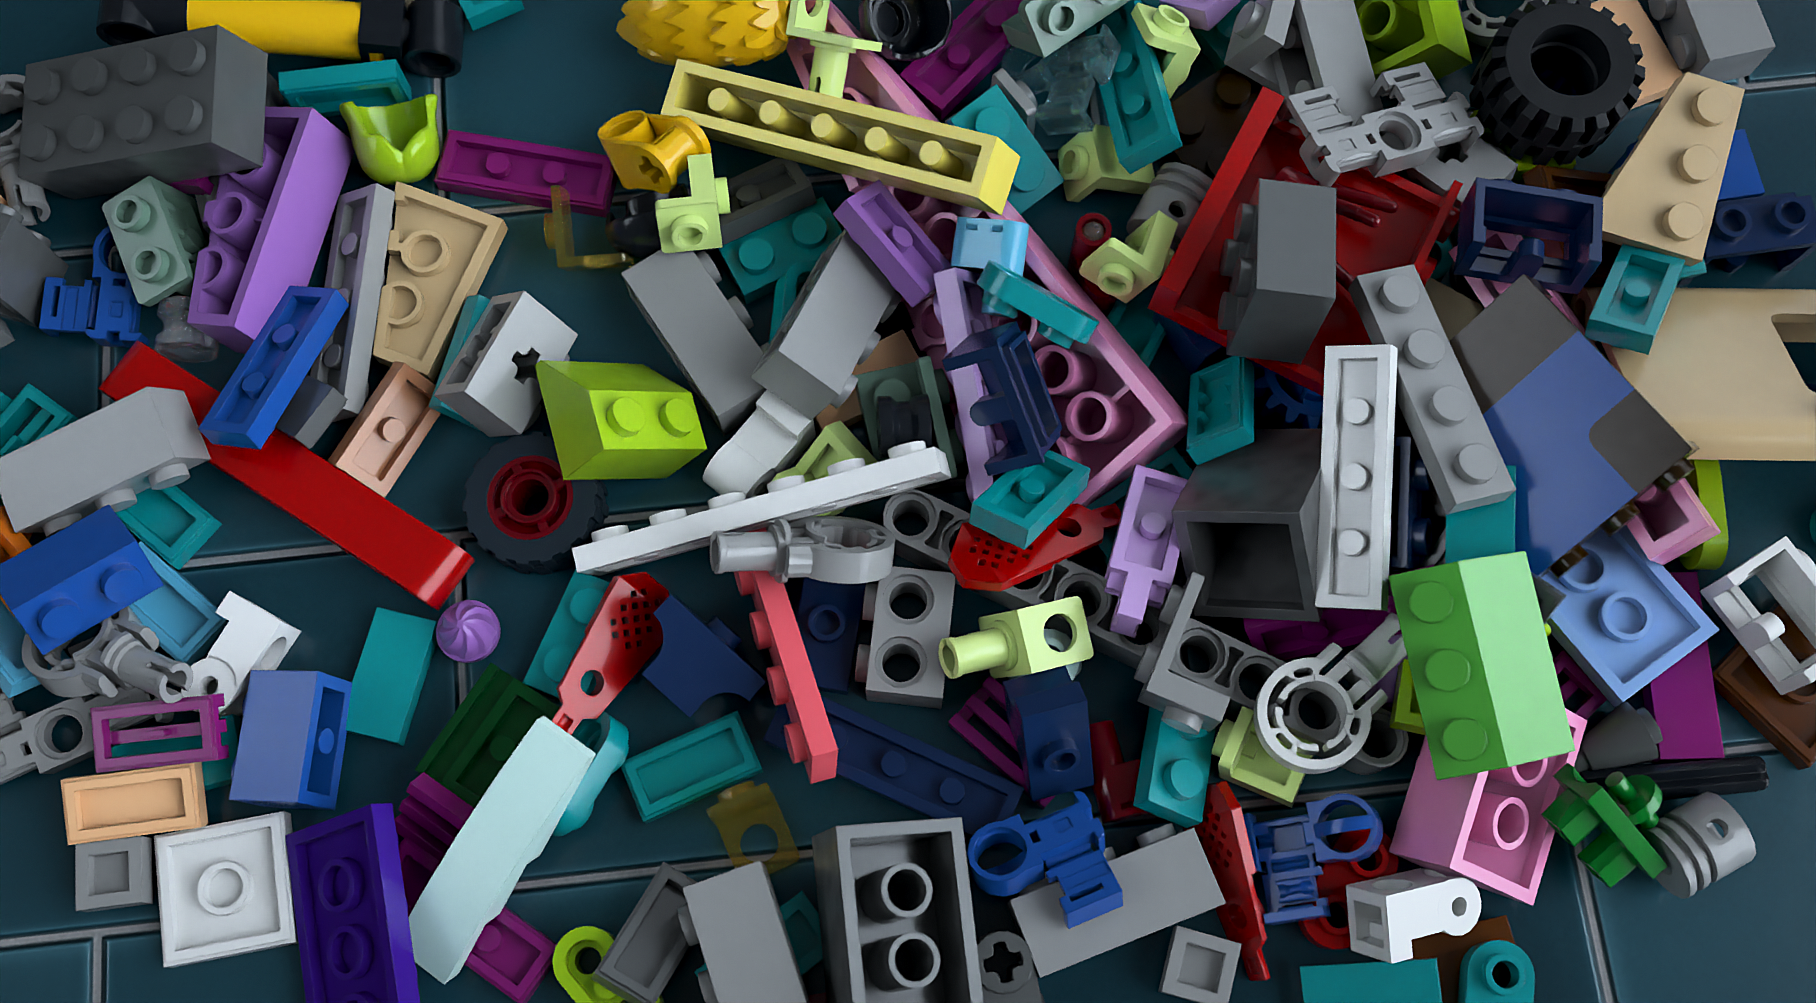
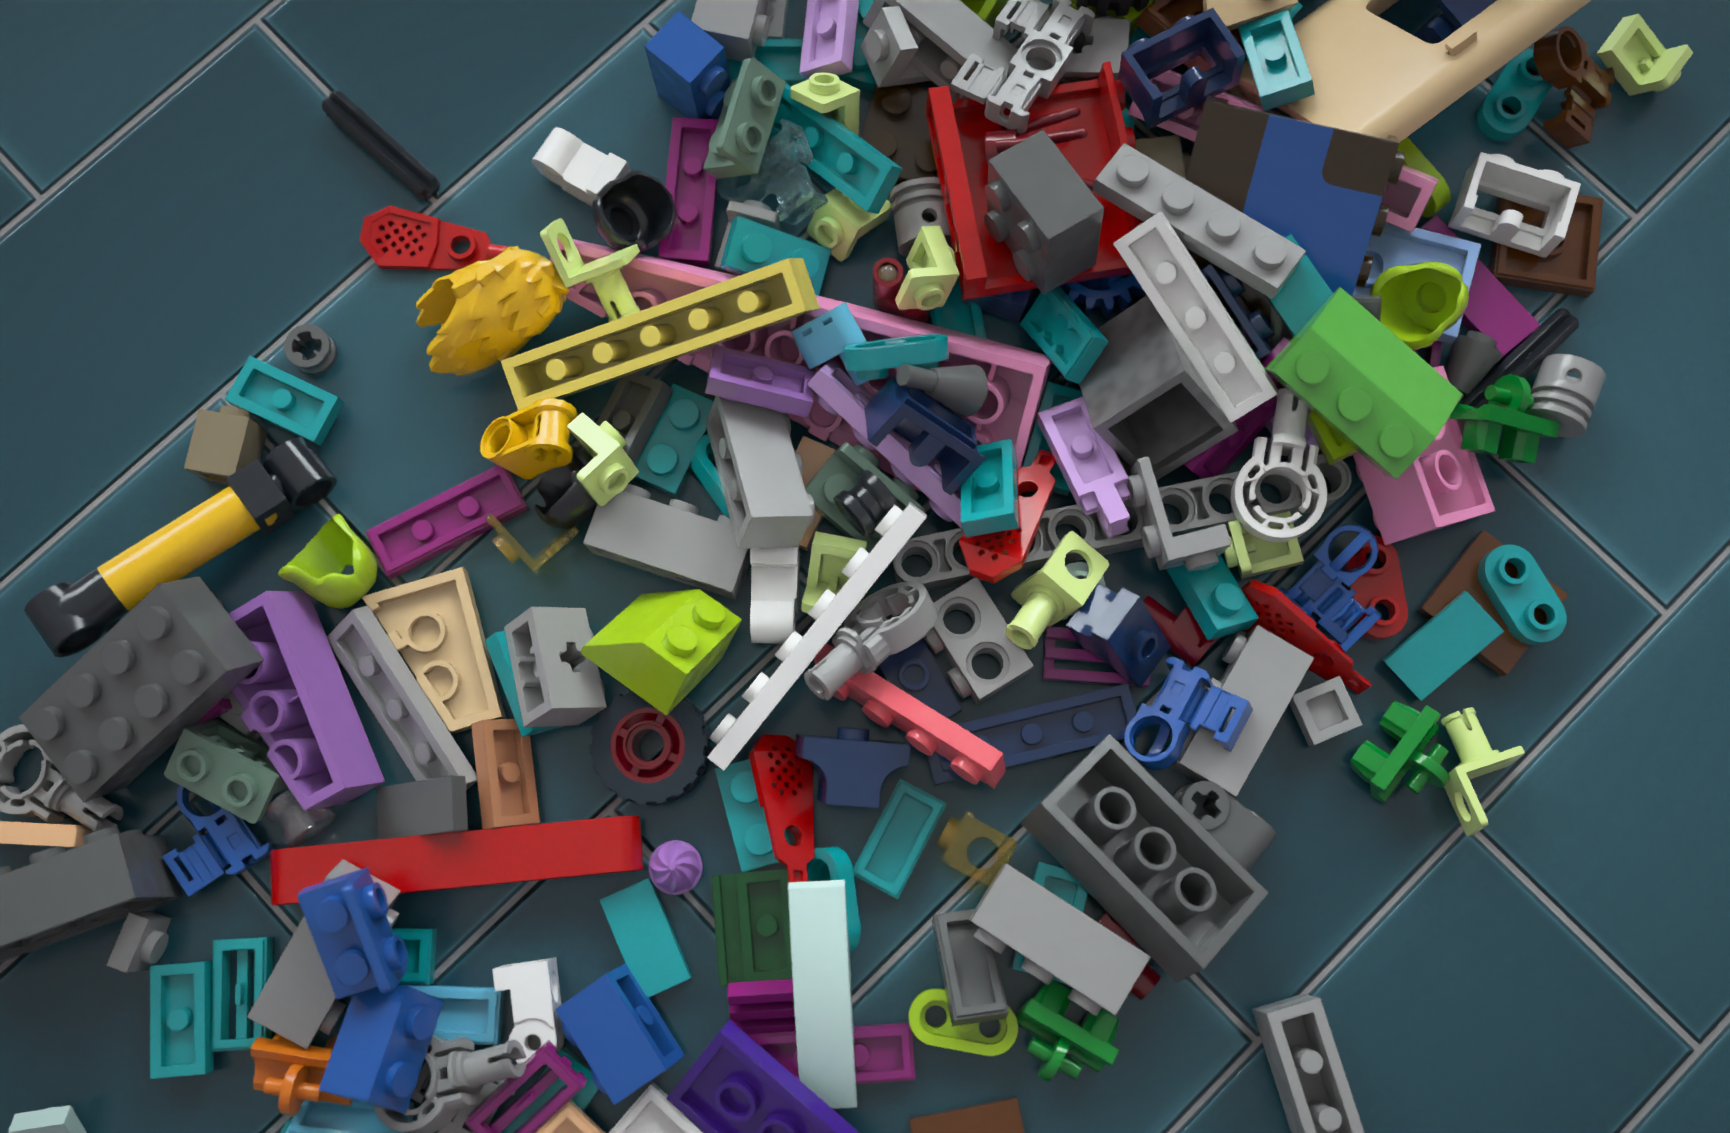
camera: 35 degrees left, 5 degrees up
blue plate [198,285,349,450] -> none
teal tile [278,59,412,117] -> none
white leg [1346,868,1481,964] -> none
none -> blue bracket [296,867,408,999]
none -> dark grey cone [896,364,988,417]
none -> lime hair [1369,262,1469,350]

